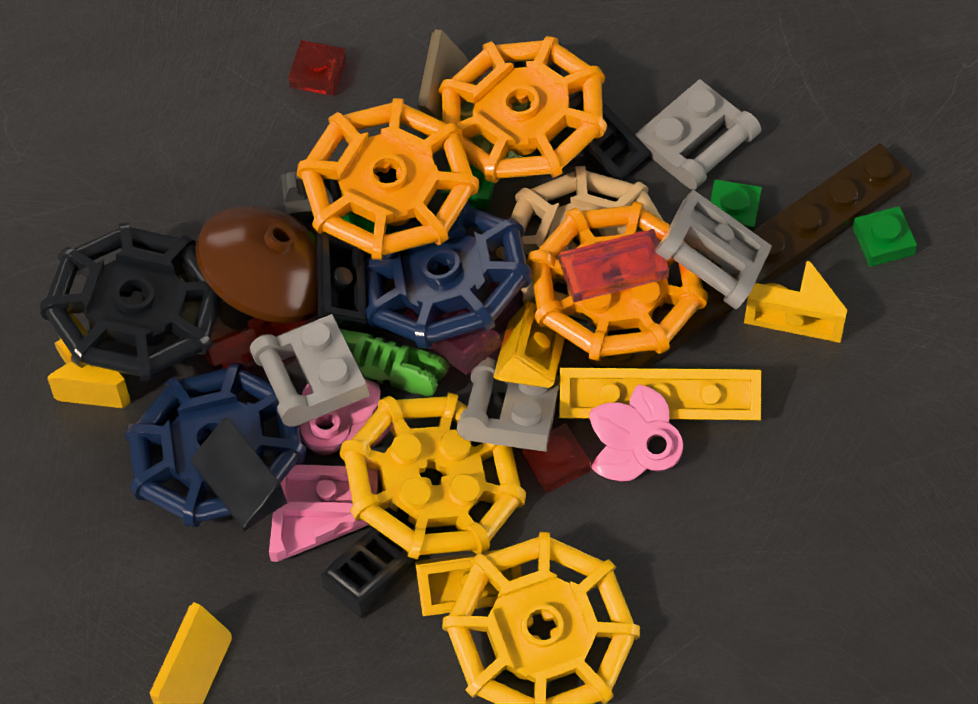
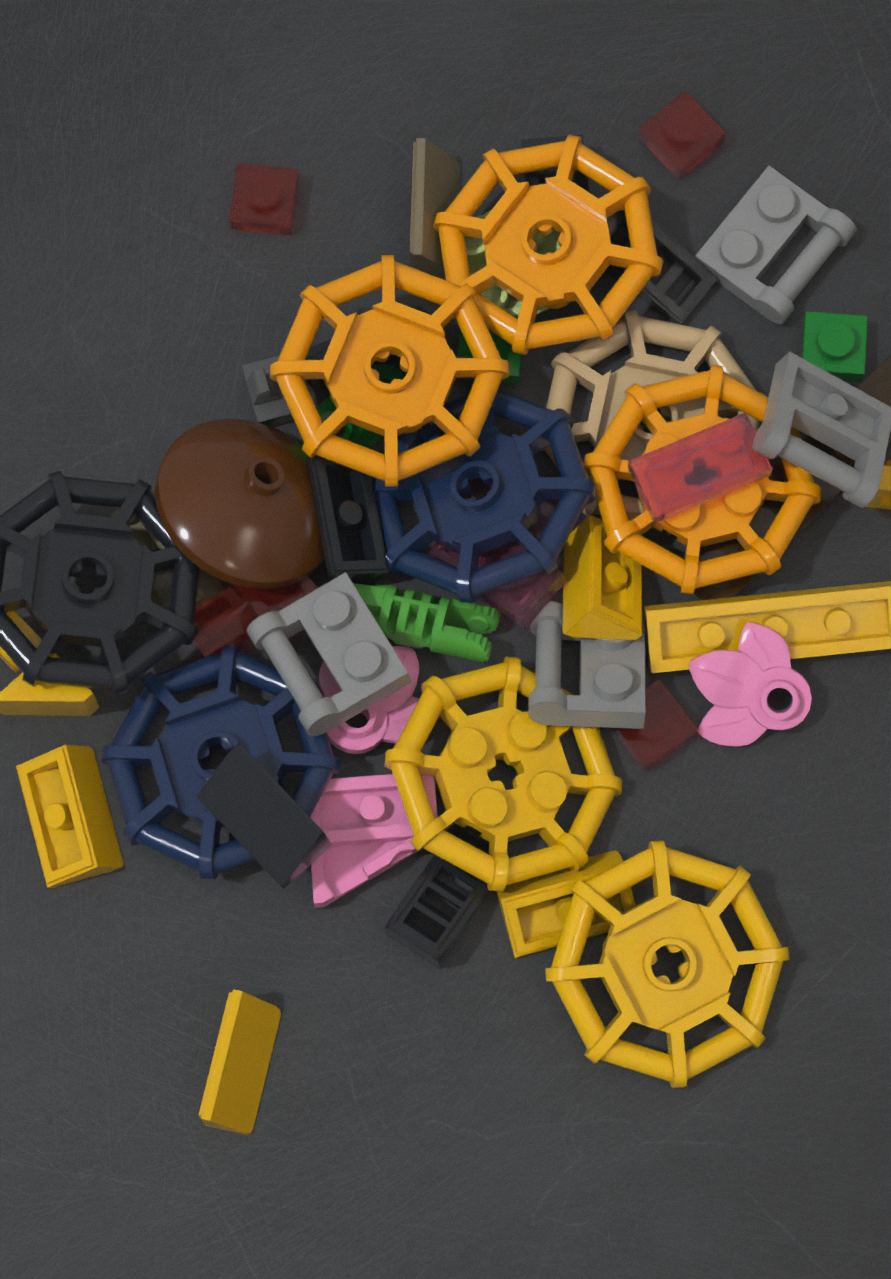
camera: 10 degrees left, 15 degrees up
none -> yellow slope [16,744,124,888]
none -> clear red plate [638,91,726,180]

